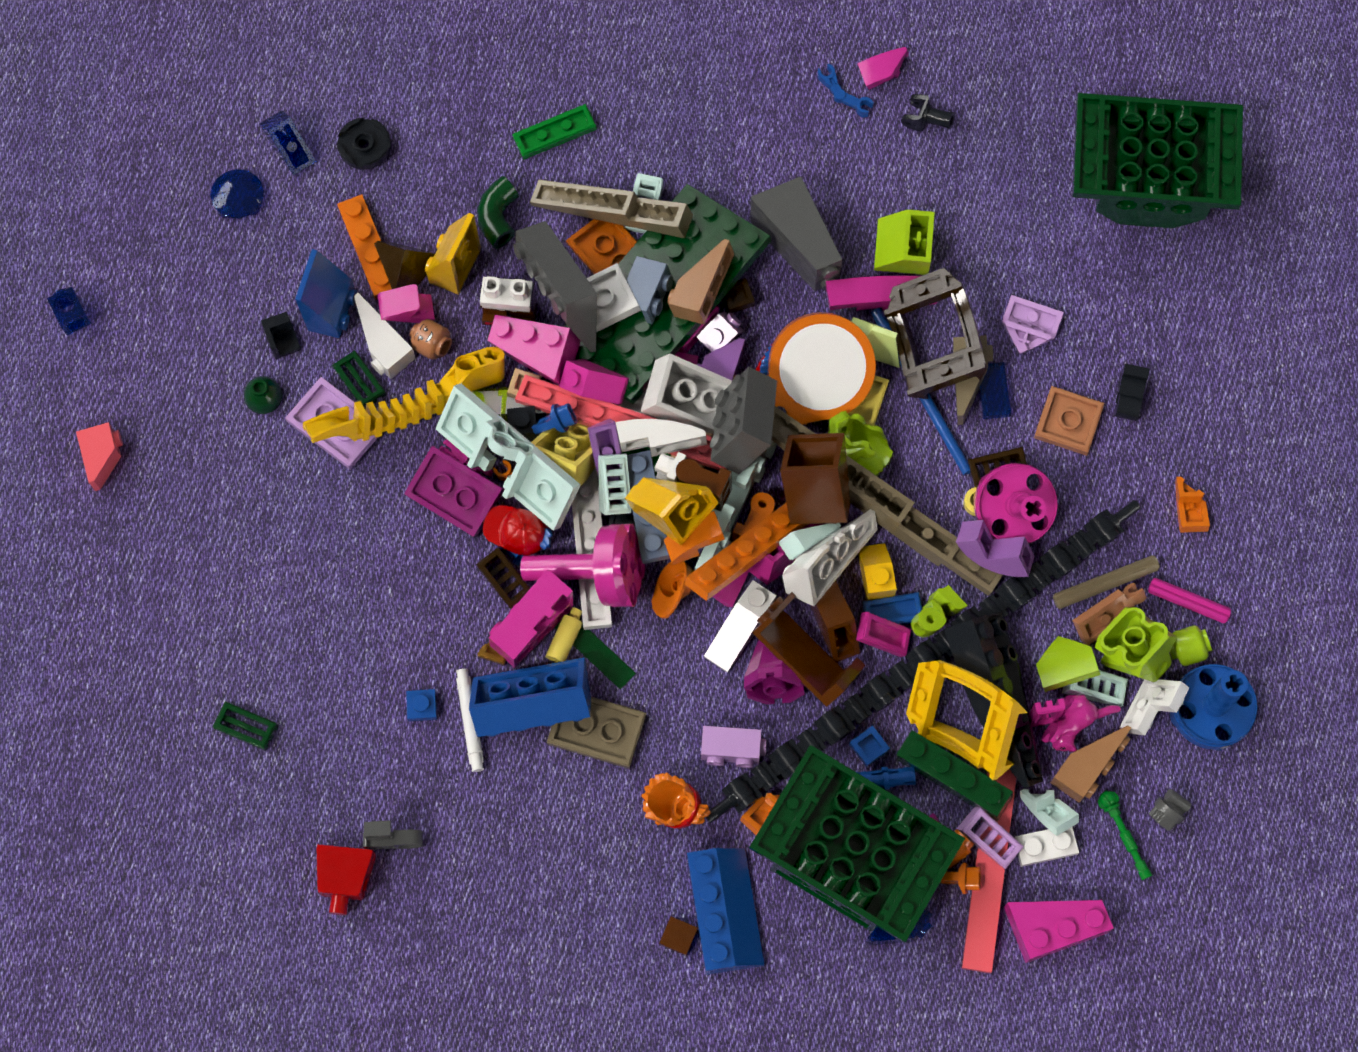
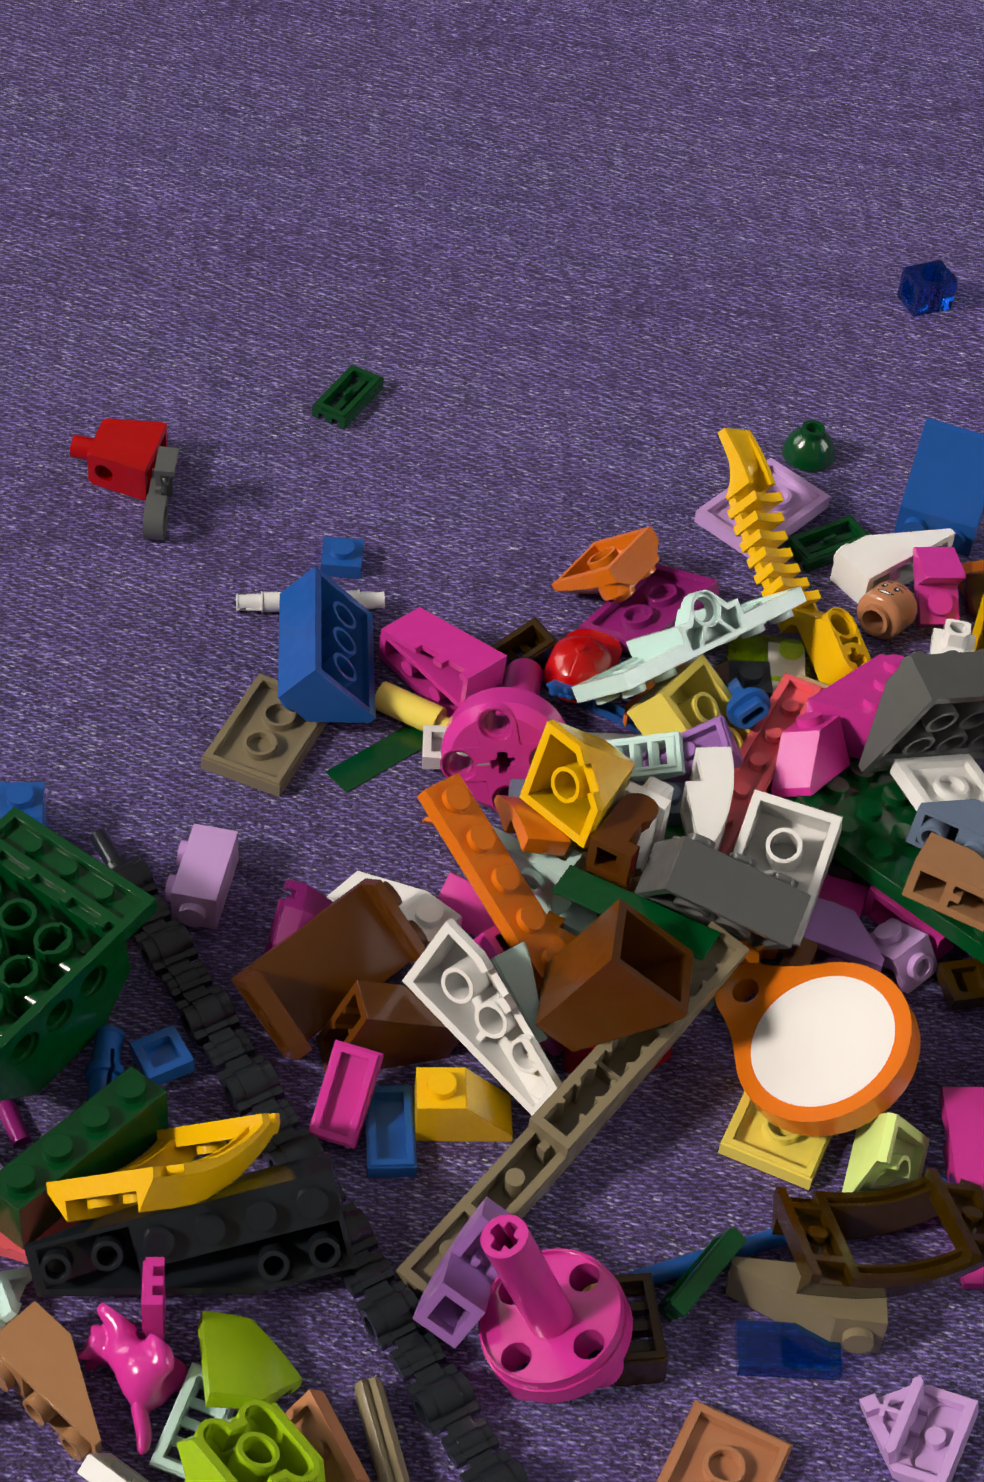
camera: 90 degrees right, 25 degrees down
coral slope [76,422,123,491] -> none
black panel [261,311,301,359] -> none
orange hair [641,772,711,829] -> none
lime hair [828,411,893,476] -> none
lime leg [911,585,968,638] -> none
none -> orange slope [551,526,659,603]
none -> dark green sticker [551,865,721,961]
none -> dark green tile [658,1227,748,1322]

